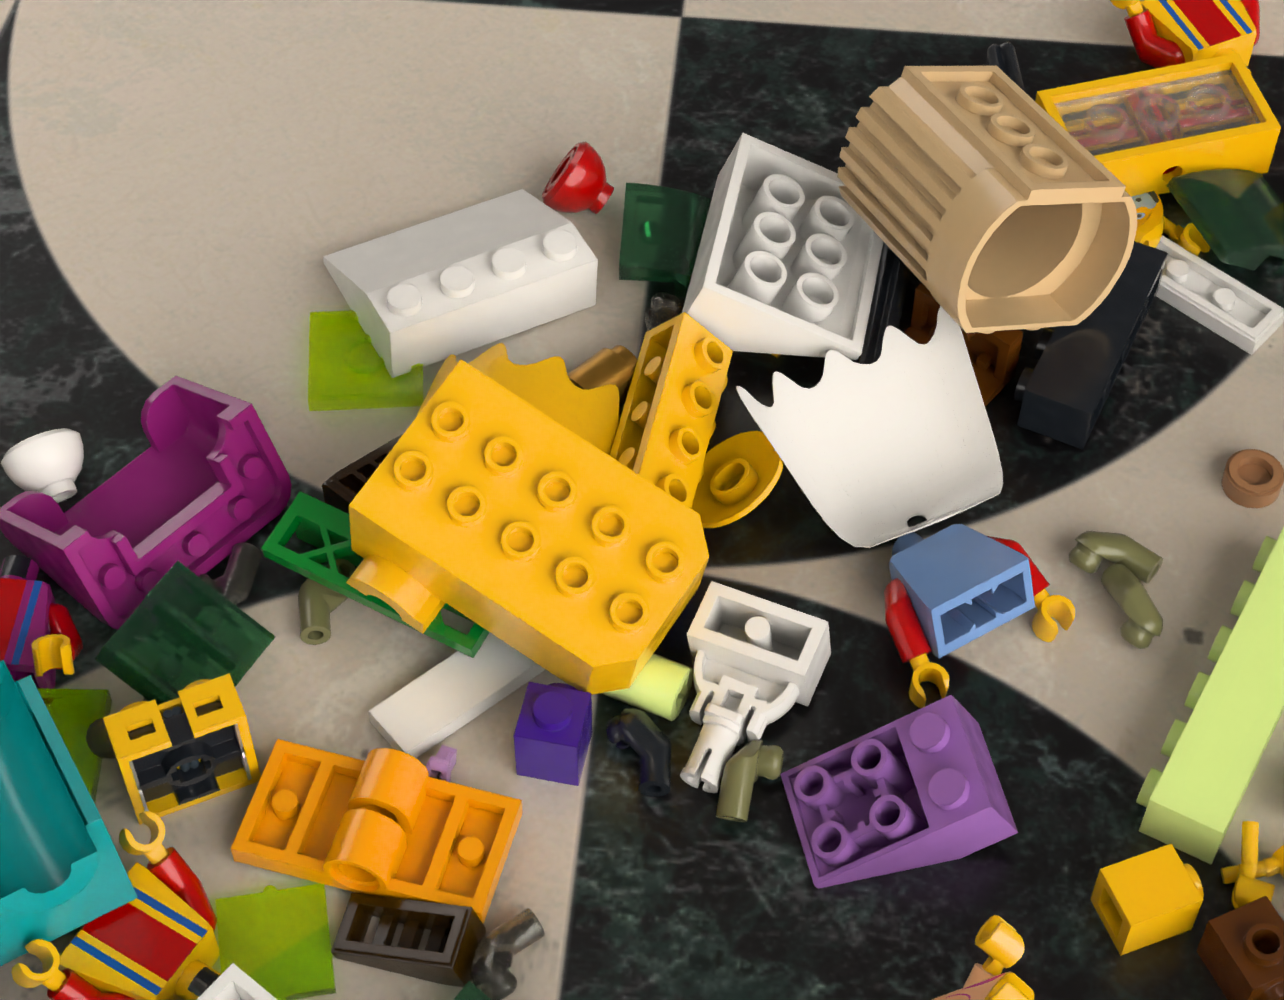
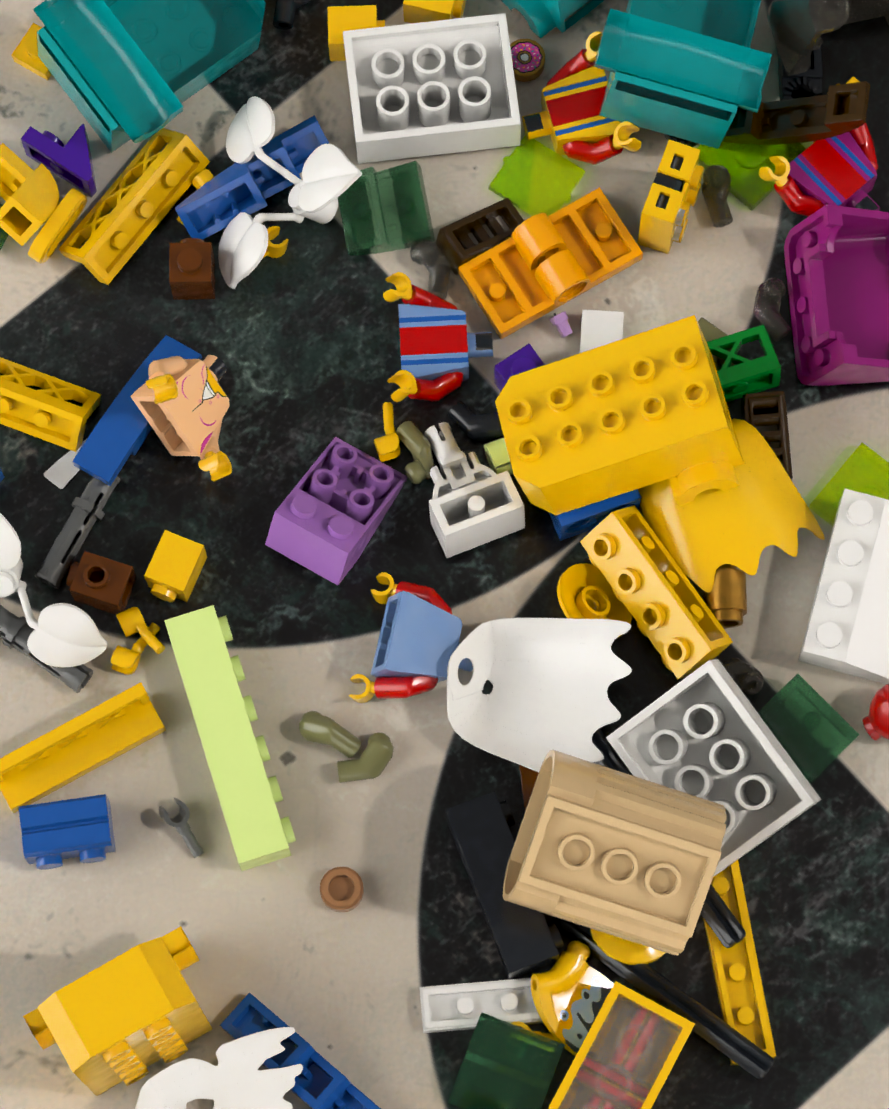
camera: 135 degrees right, 20 degrees up
clear green slope [95,561,276,705] -> none
none -> yellow hand [374,402,401,462]
none -> torso [383,272,493,402]

